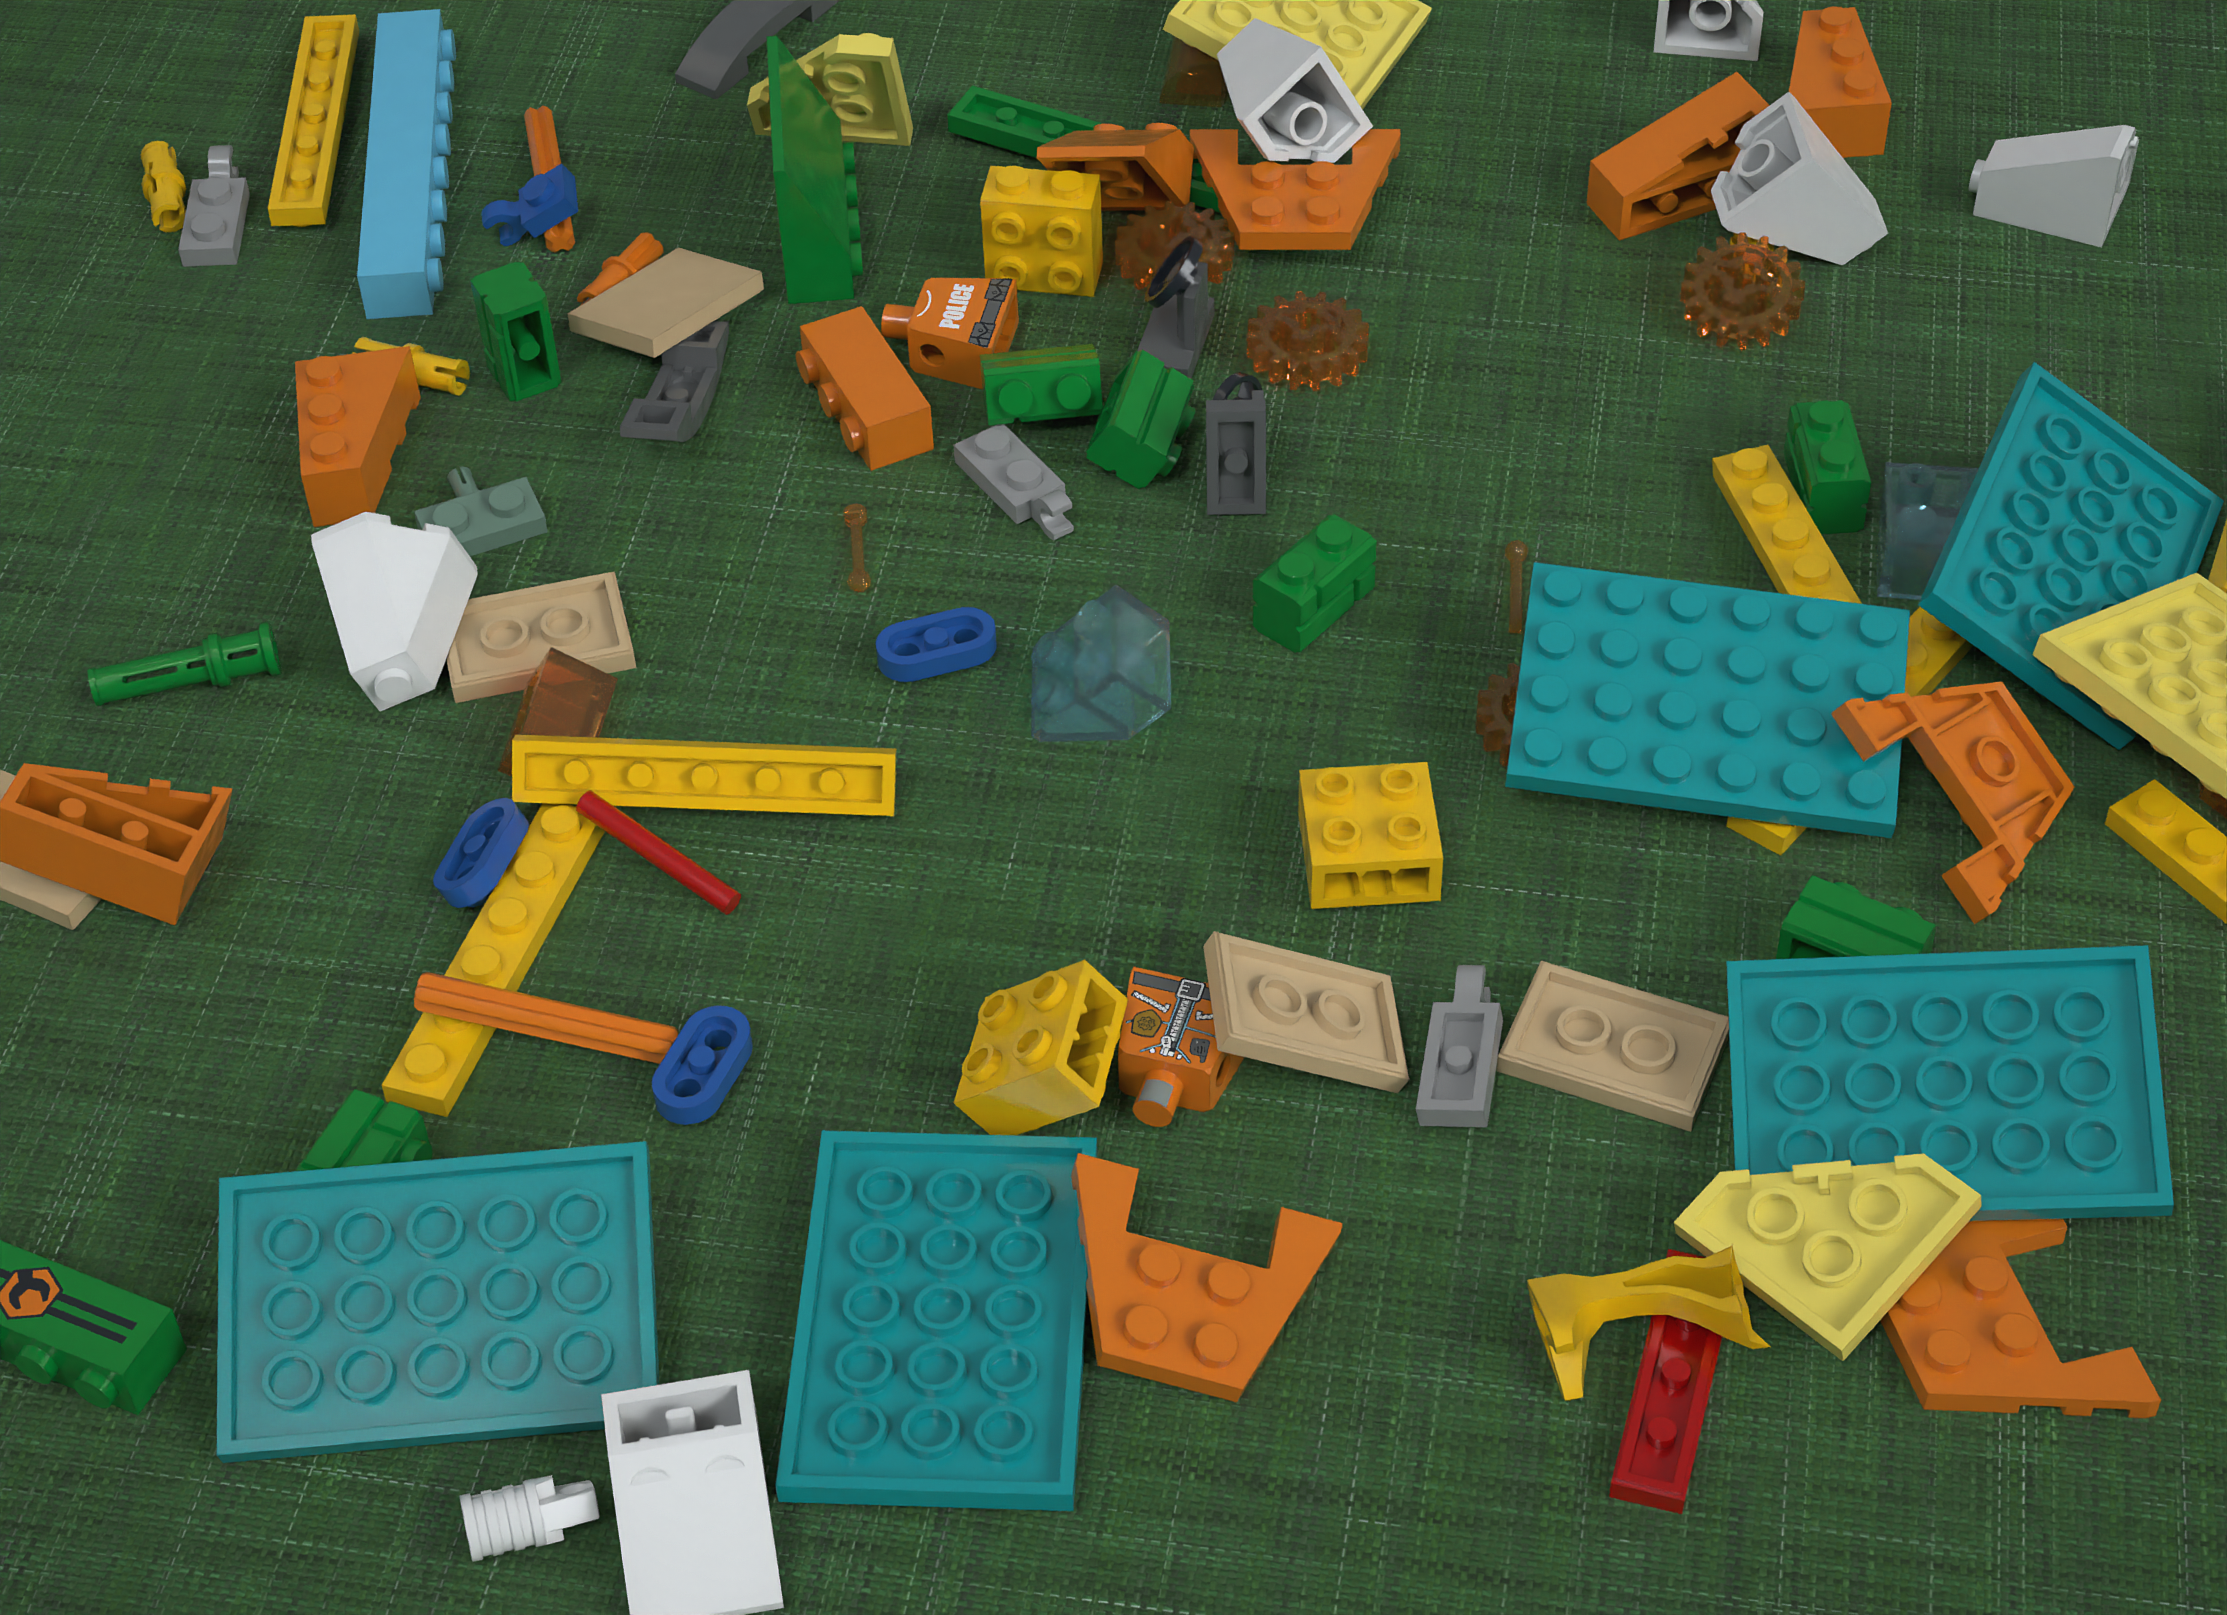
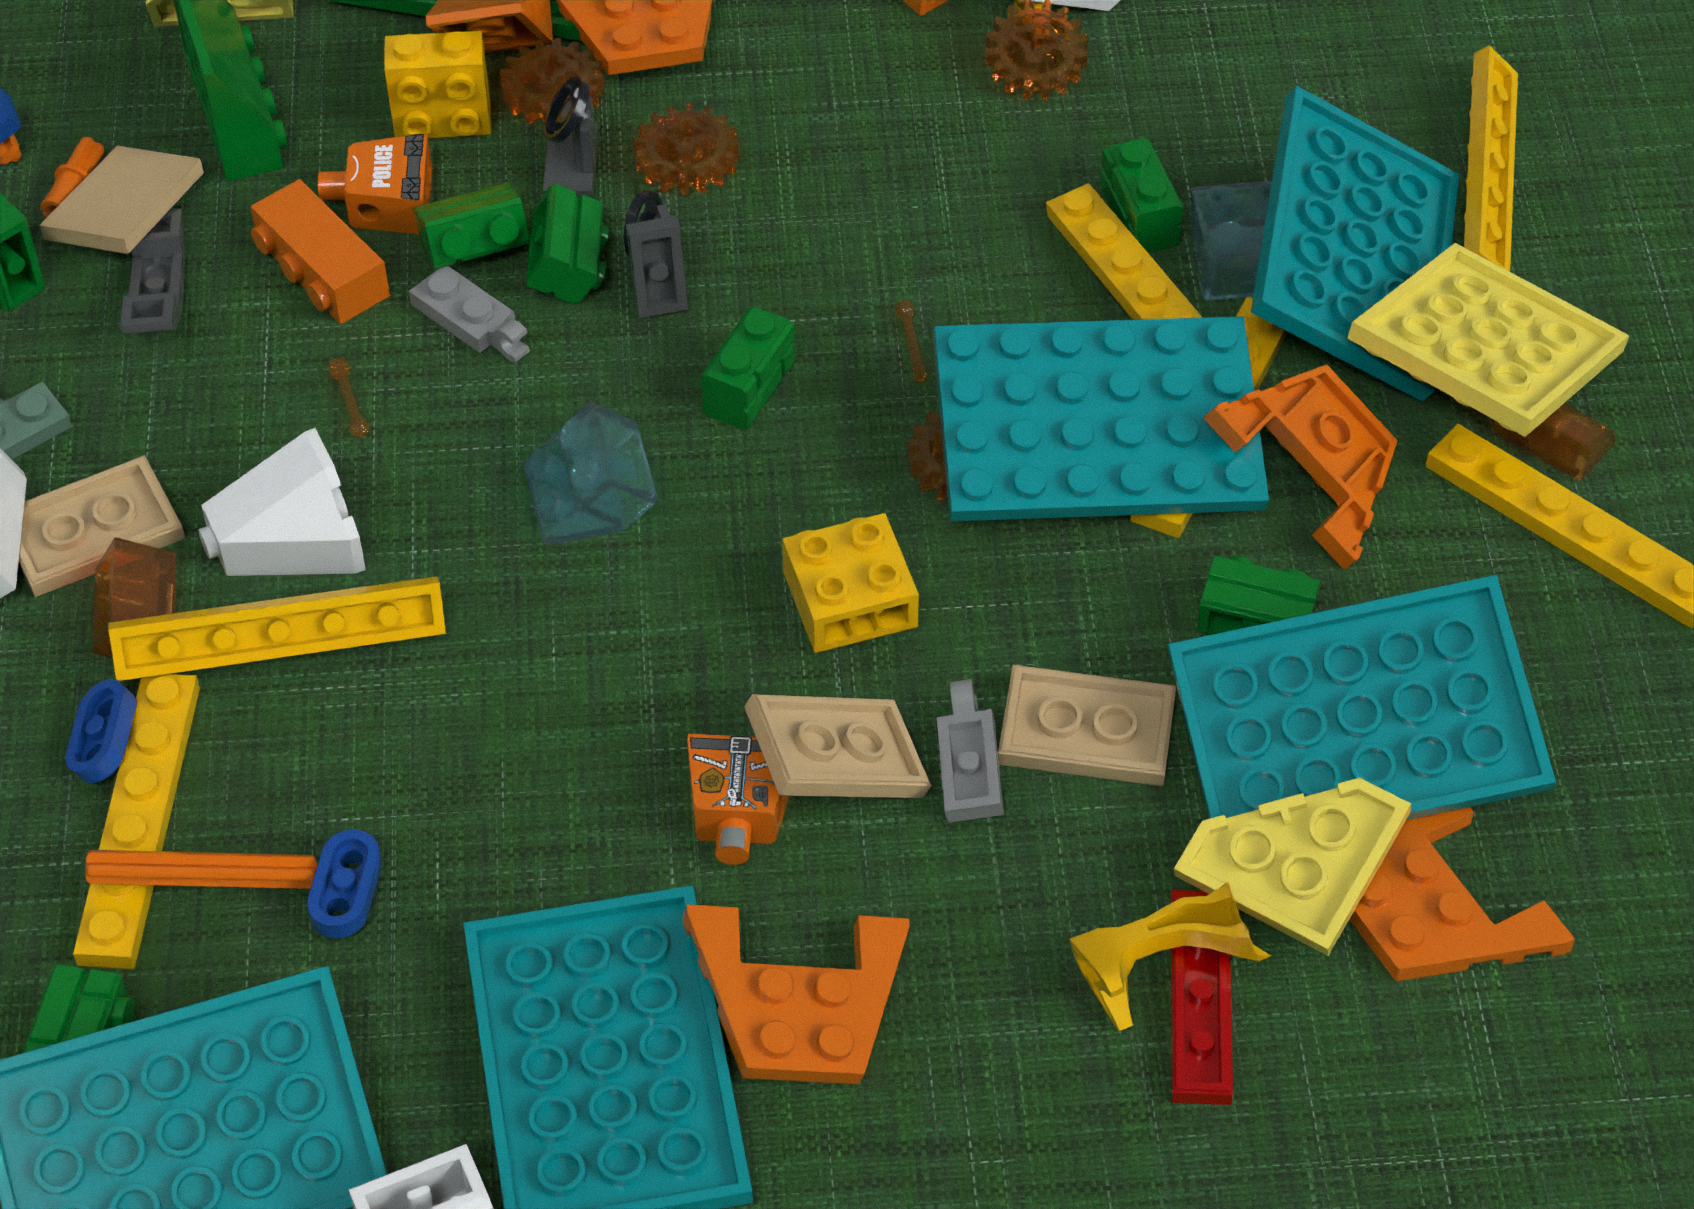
camera: 15 degrees left, 5 degrees up
red bar [576,790,741,915] -> none
blue plate [876,607,997,682] -> none
yellow brick [953,960,1128,1135] -> none
none -> white slope [198,428,366,576]

